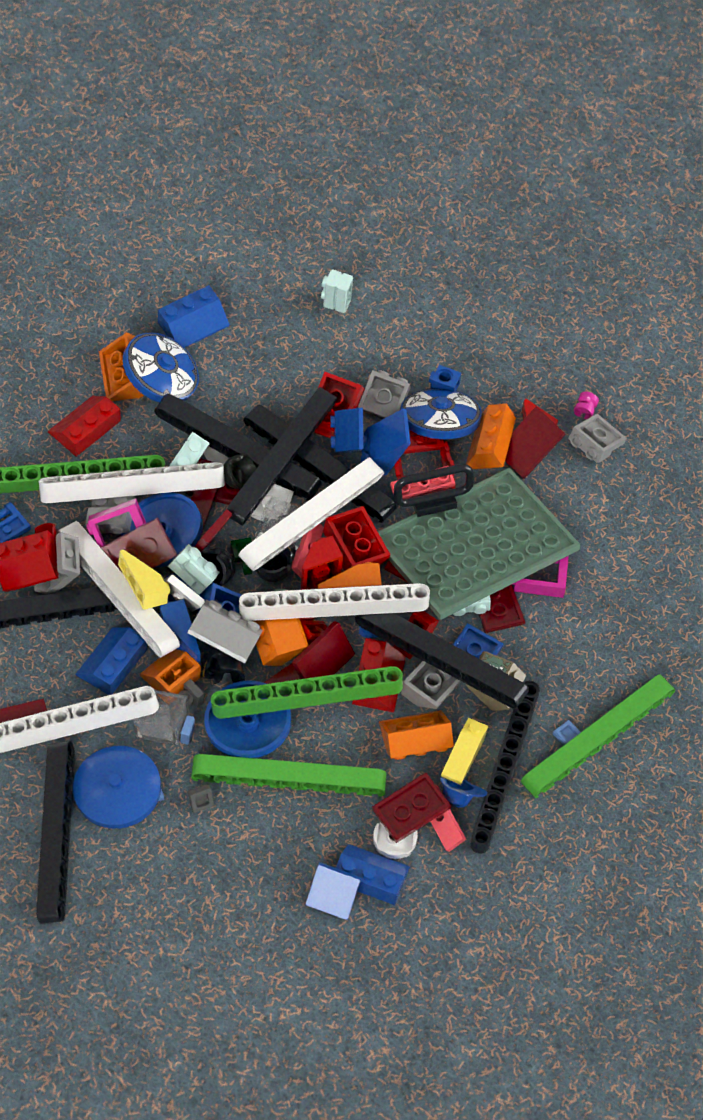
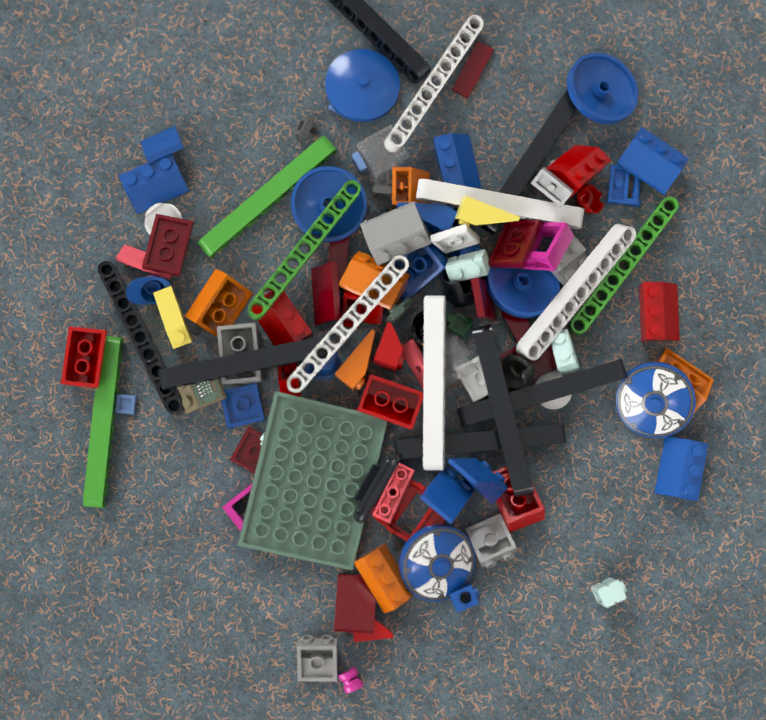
camera: 140 degrees right, 25 degrees up
none -> red slope [61,326,107,388]

